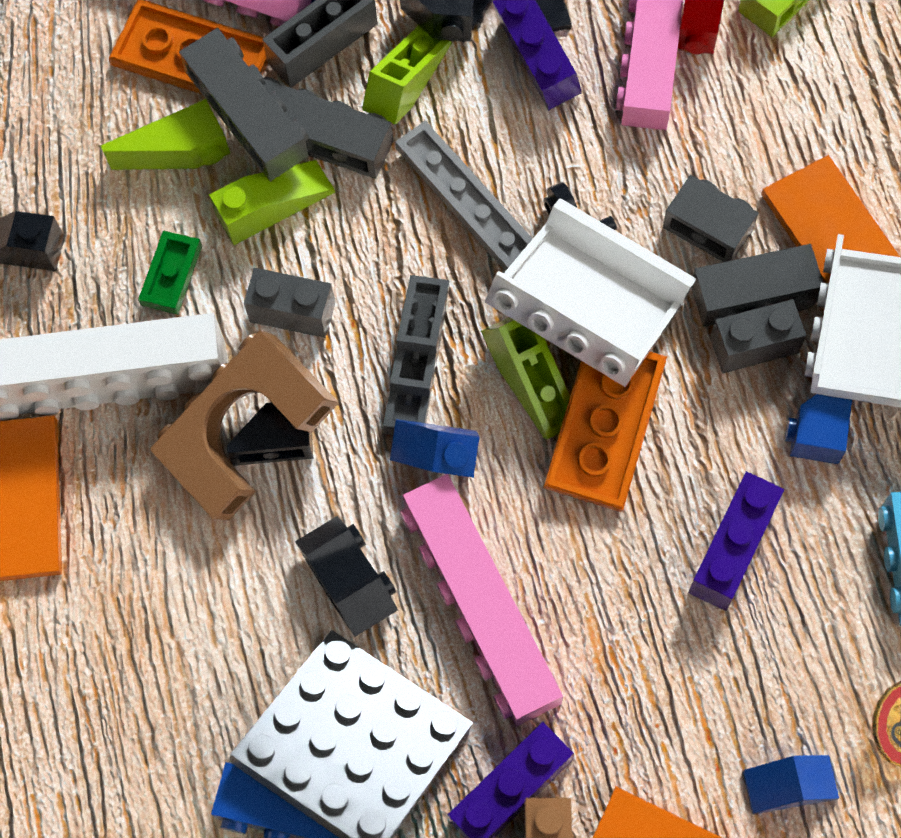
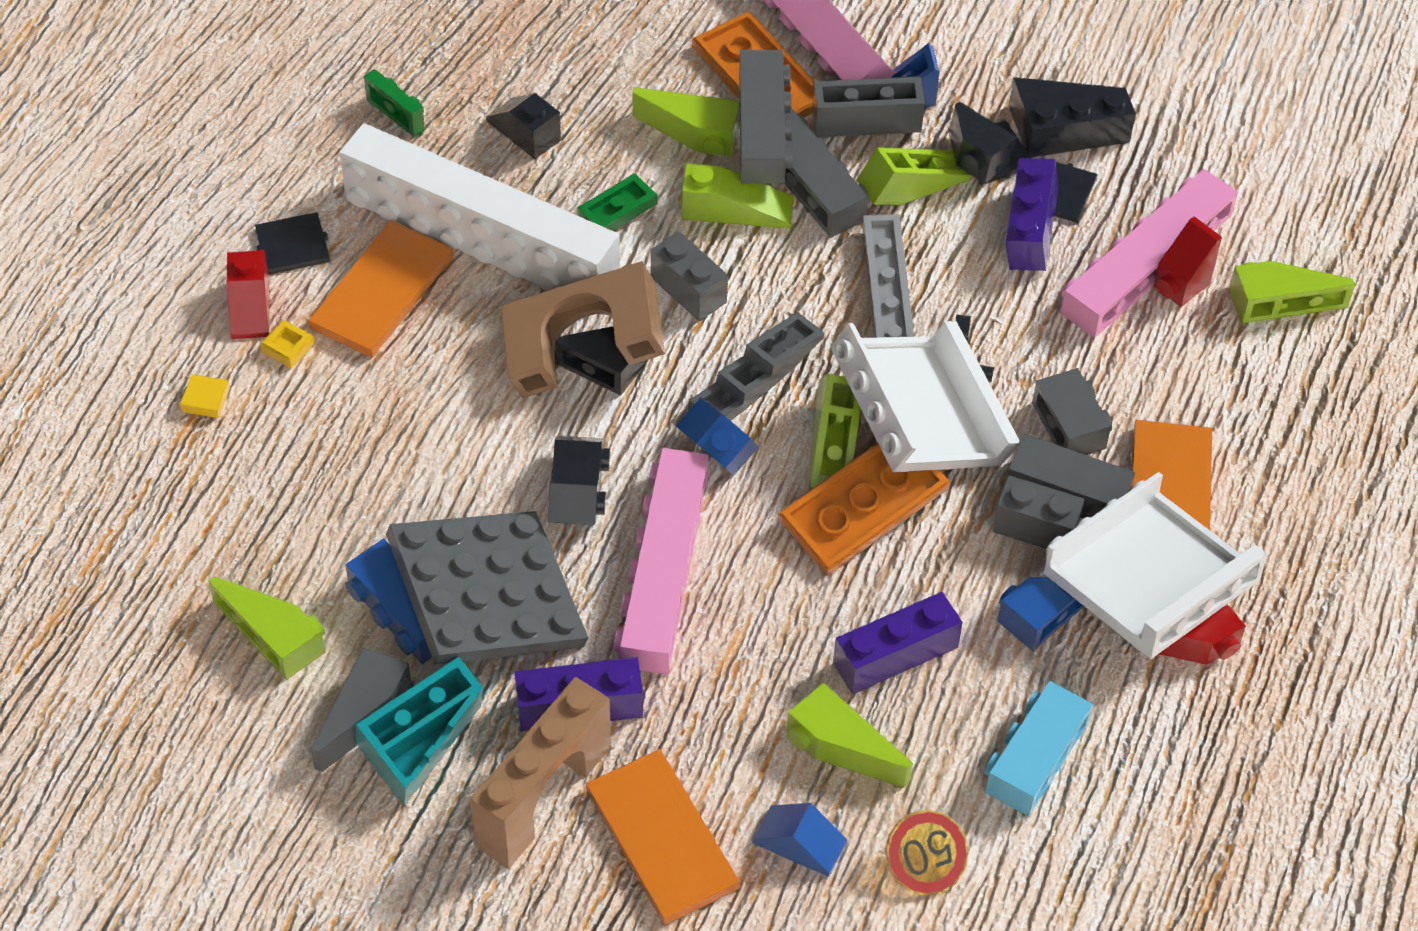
camera: 30 degrees right, 15 degrees down
none -> lime slope [786,683,913,788]

